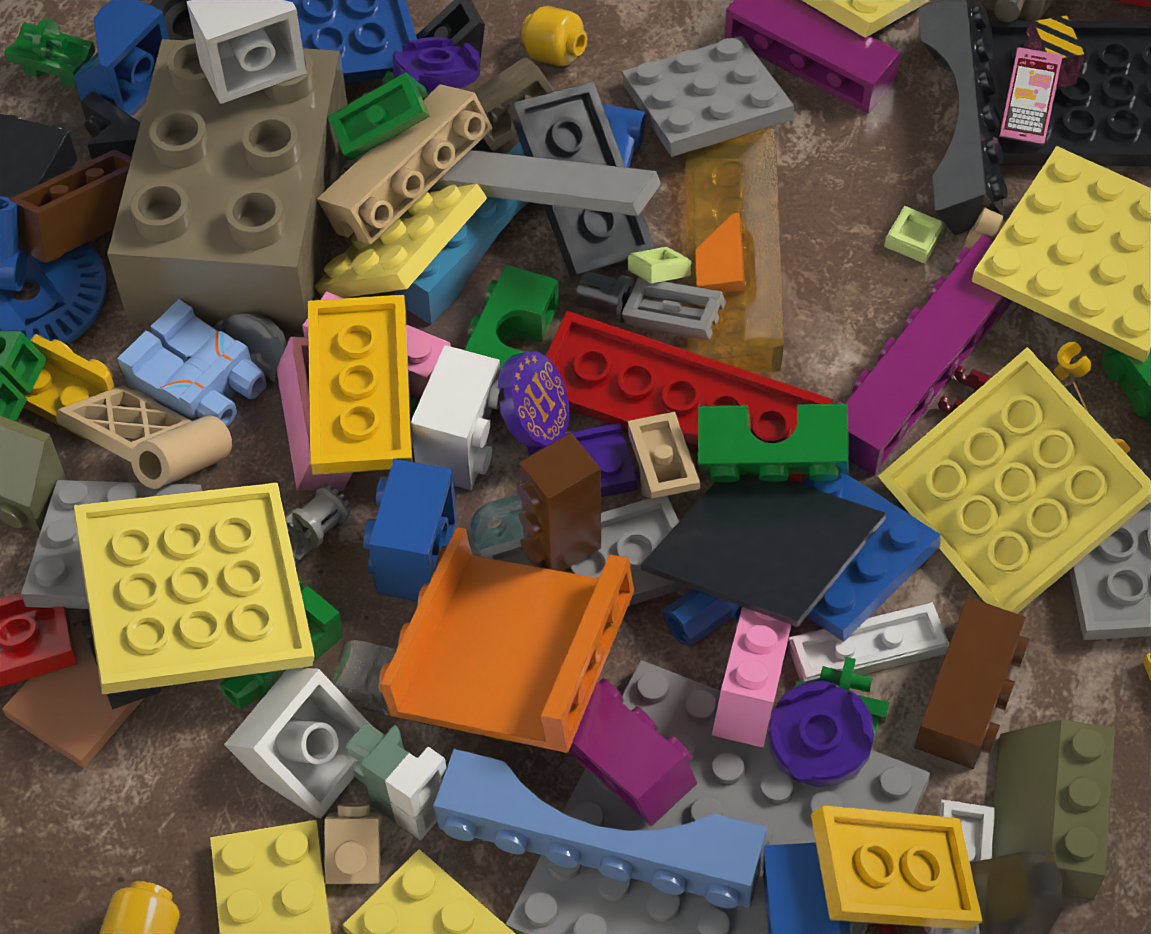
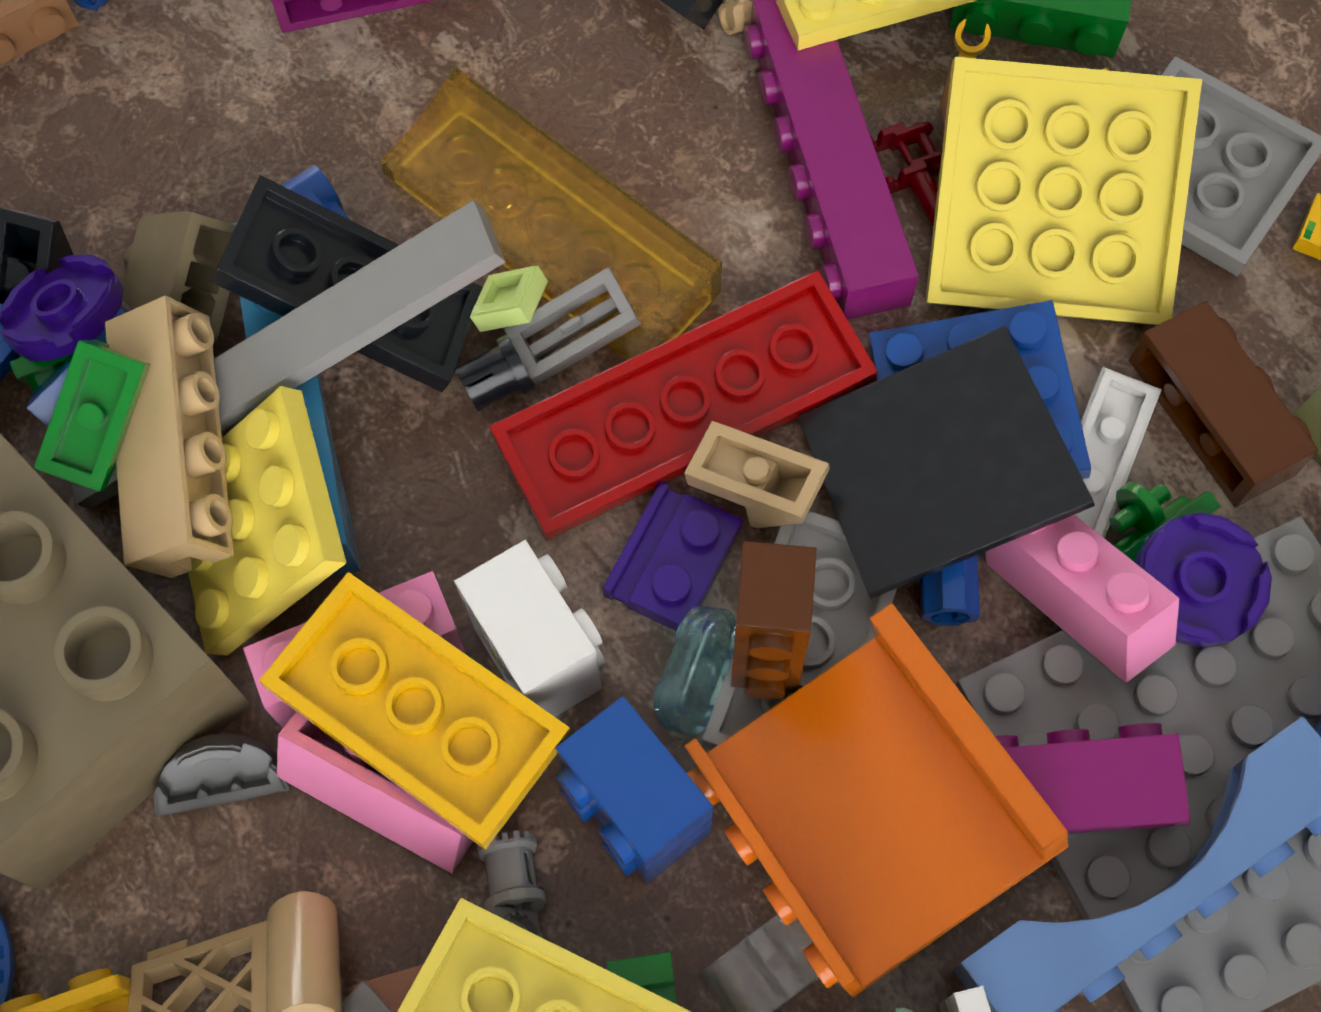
camera: 50 degrees left, 10 degrees up
light blue hips [117,299,267,426] -> none
green arch [464,264,559,413] -> none
dark purple tile [498,351,569,448] -> none
yellow head [521,6,587,67] -> none
light grey plate [622,36,794,157] -> none
orange tile [695,213,745,293] -> none
green arch [698,404,849,482] -> none
yellowish green tile [884,206,945,264] -> none

